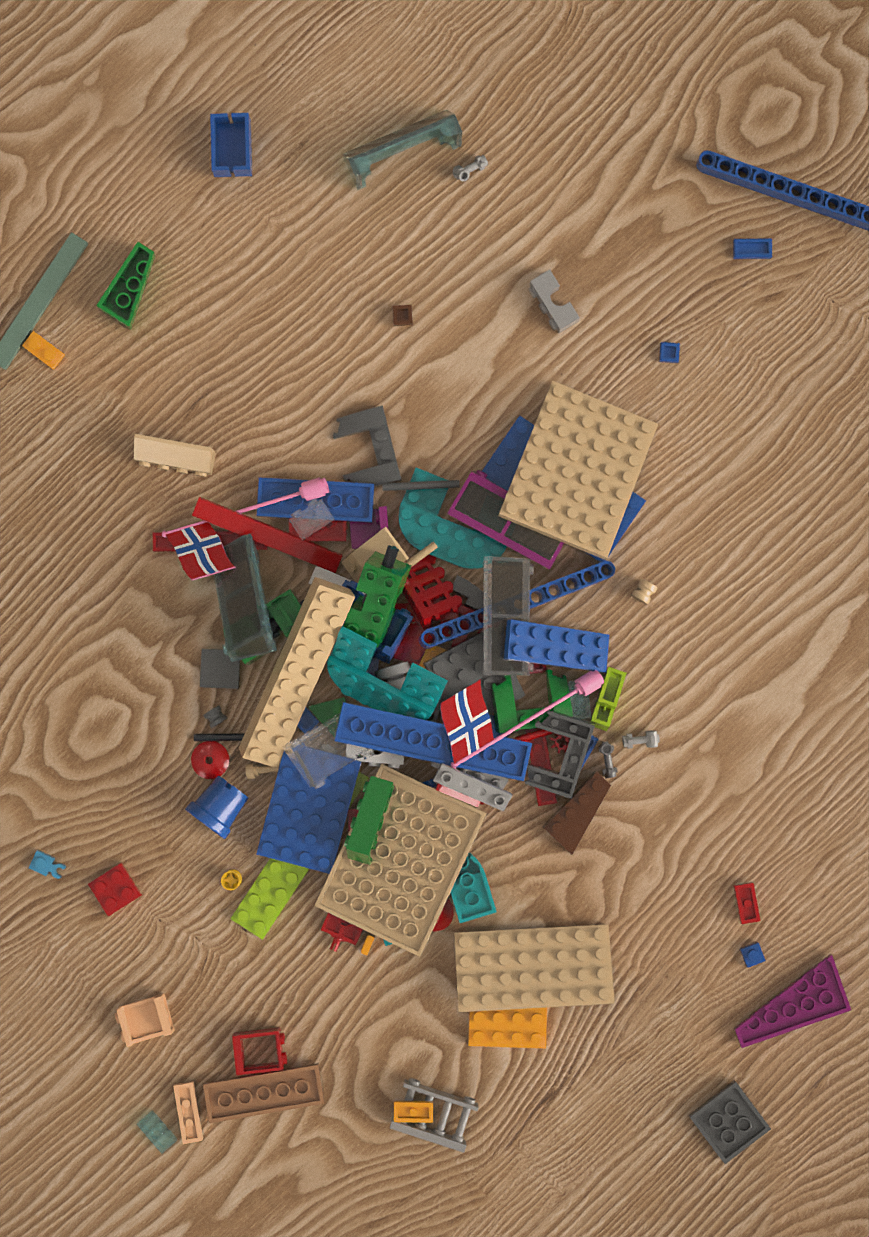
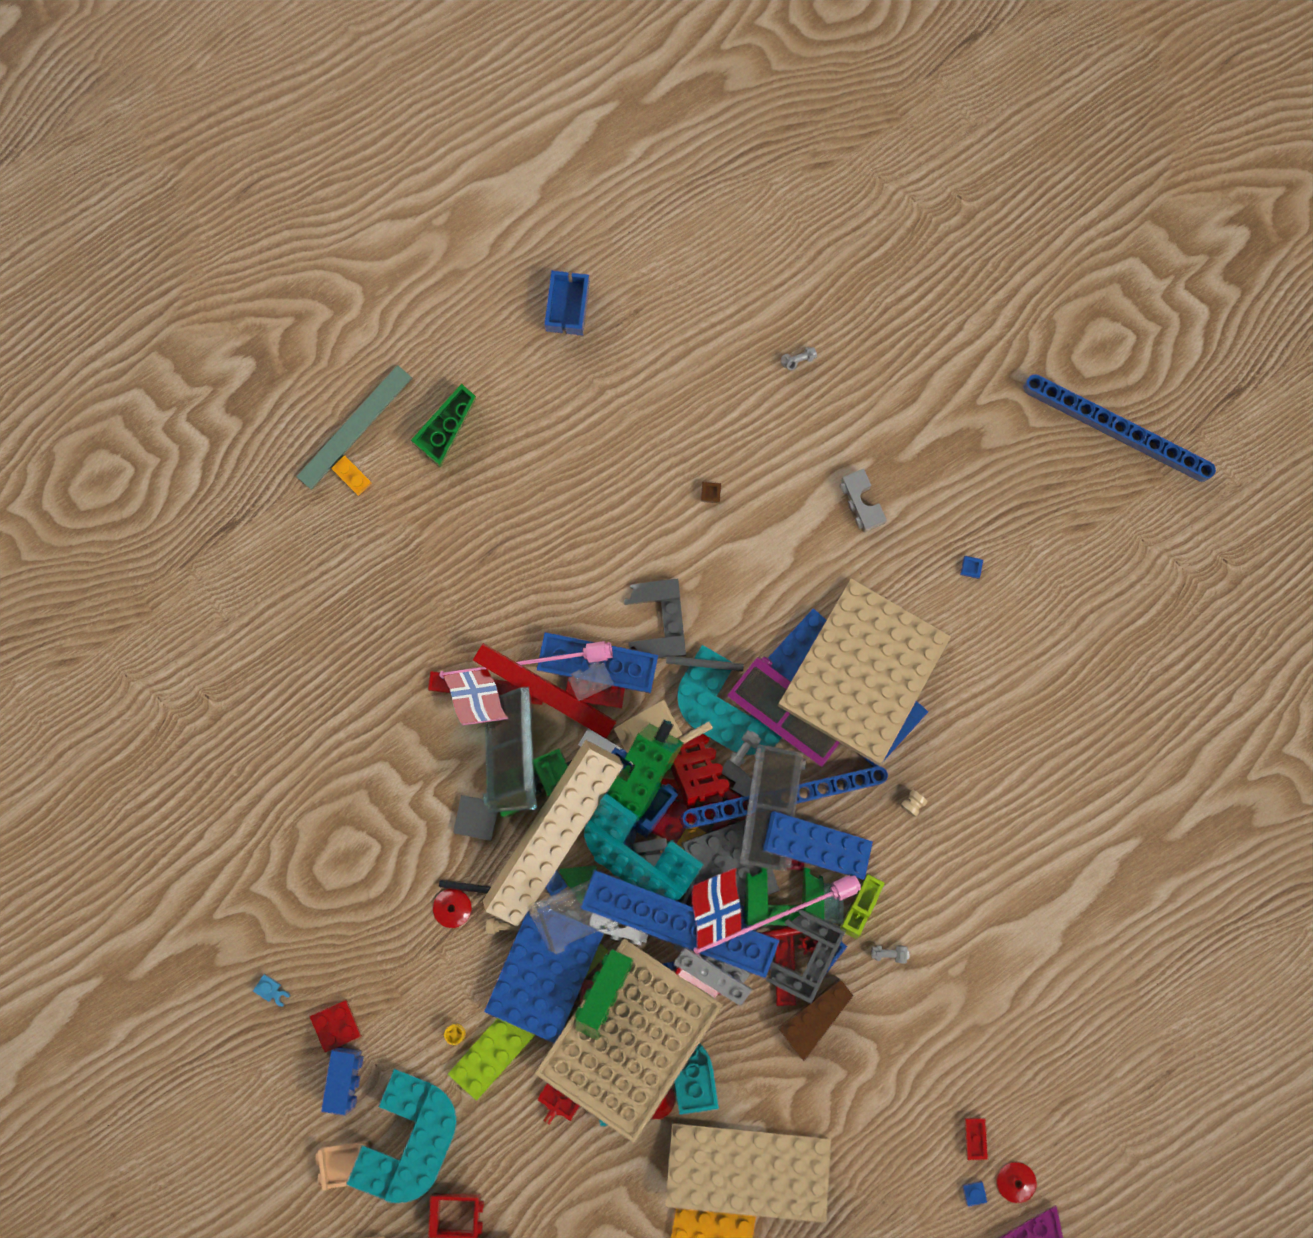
camera: 15 degrees right, 5 degrees down
tan slope [134,434,216,477] -> none
blue piece [185,775,249,839] -> none
dark grey wheel [203,705,227,728] -> none
clear light blue windscreen [343,110,462,190] -> none
magenta bracket [350,506,389,549] -> none
light orange tile [360,932,375,955] -> none
flat silver bar [599,741,618,778] -> none
blue tile [733,238,772,259] -> none
none -> blue piece [321,1047,364,1115]
none -> teal plate [346,1069,456,1203]
none -> light grey bar [730,730,761,767]
none -> red dish [996,1162,1037,1203]

